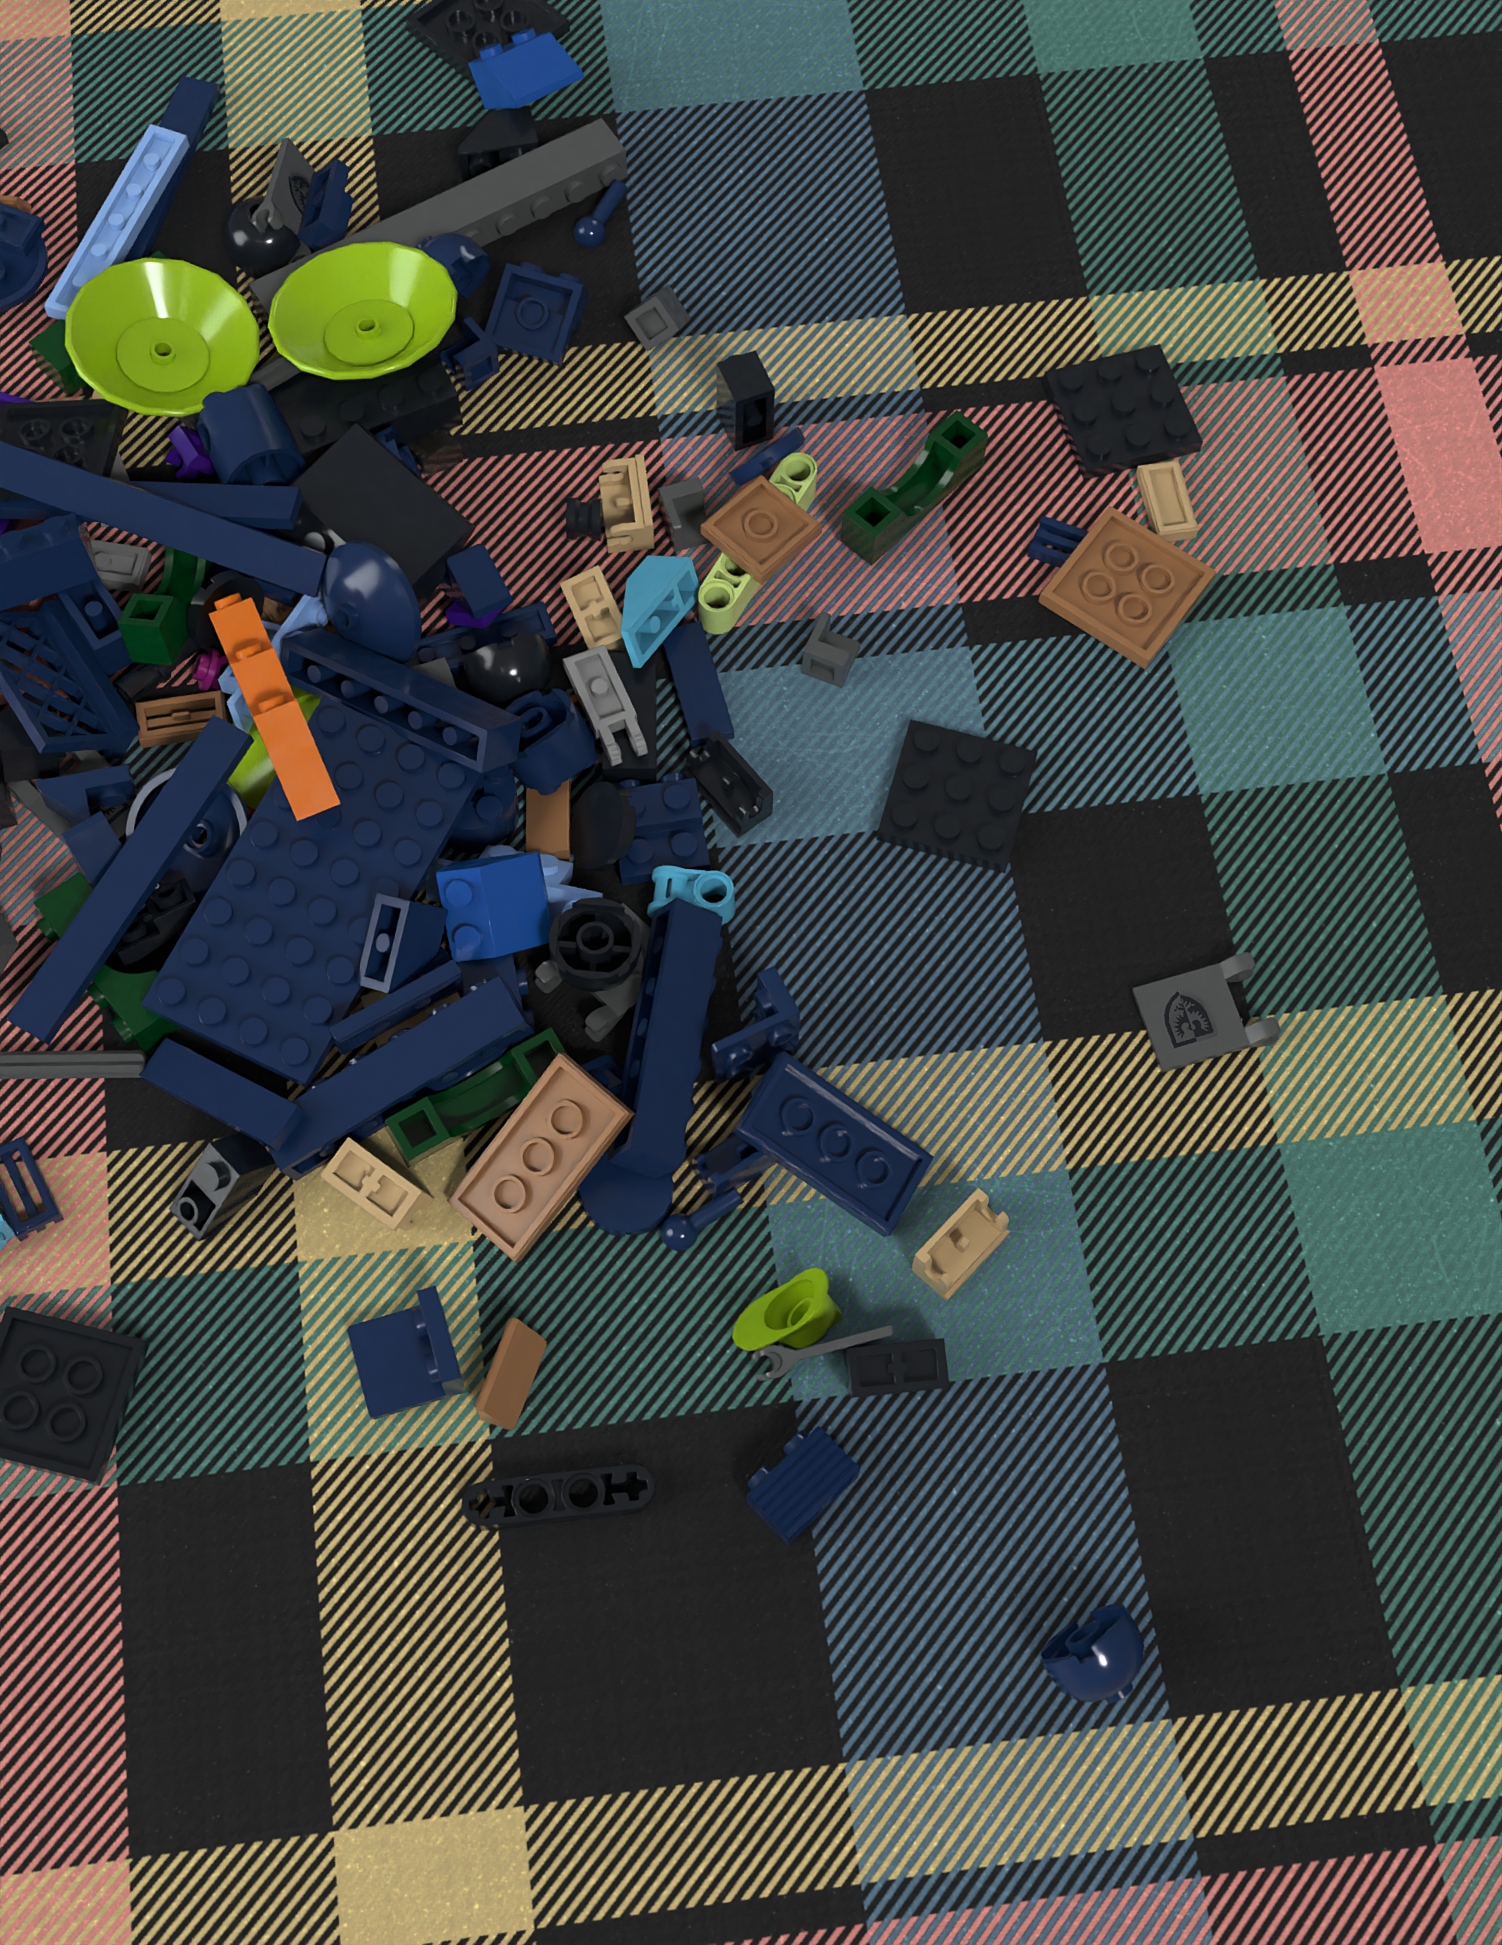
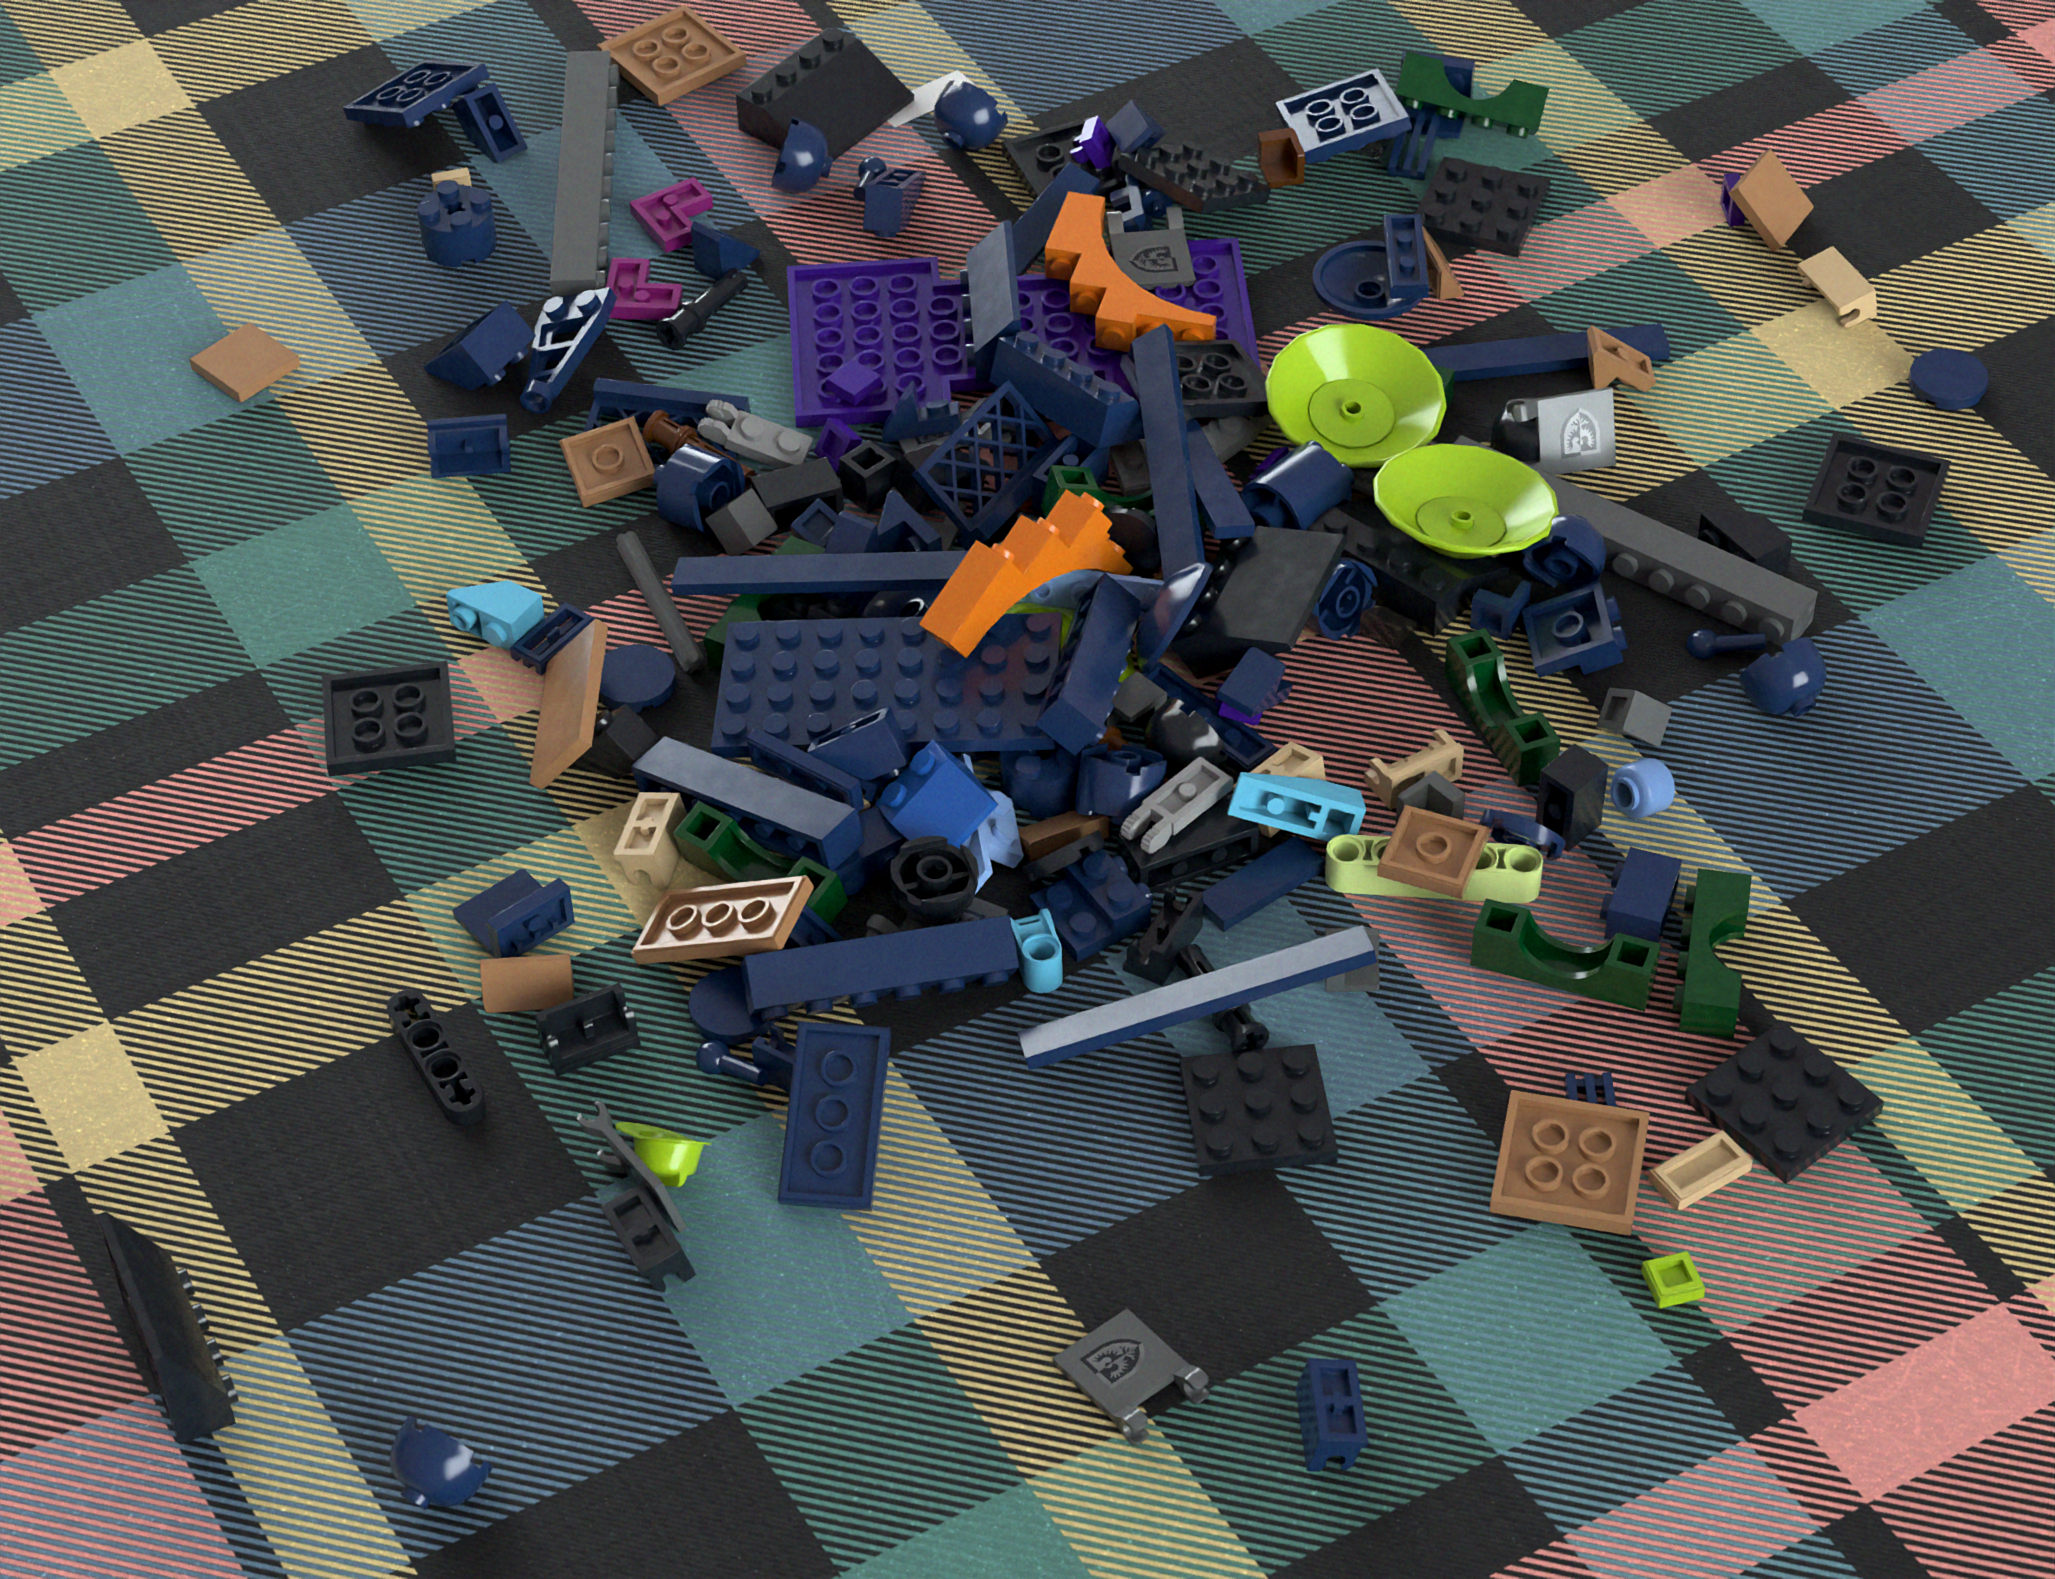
camera: 70 degrees right, 20 degrees down
light blue plate [44,124,189,320] -> none
dark blue tile [139,1038,305,1152] -> none
dark blue panel [297,159,354,252] -> none
blue slope [468,28,584,109] -> none
black wheel [566,497,603,541] -> none
dark blue bracket [711,966,800,1085] -> none
dark blue brick [747,1426,860,1545] -> none
tan hinge [911,1188,1010,1301] -> none
none -> black slope [97,1211,239,1445]
none -> medium nougat tile [529,618,608,790]
none -> black hinge [535,983,641,1077]
none -> dark blue tile [598,644,677,713]
none -> dark blue panel [790,498,838,548]
none -> tile [1017,925,1377,1070]
none -> black pin [1175,944,1269,1052]
none -> dark blue hinge [1295,1358,1368,1472]
none -> dark green arch [1444,628,1561,787]
none -> medium nougat slope [1587,325,1656,393]
none -> dark blue brick [1600,847,1682,943]
none -> medium blue head [1610,758,1675,819]
none -> lime tile [1641,1251,1705,1309]
none -> dark green arch [1672,868,1752,1038]
none -> dark blue cylinder [1739,637,1827,717]

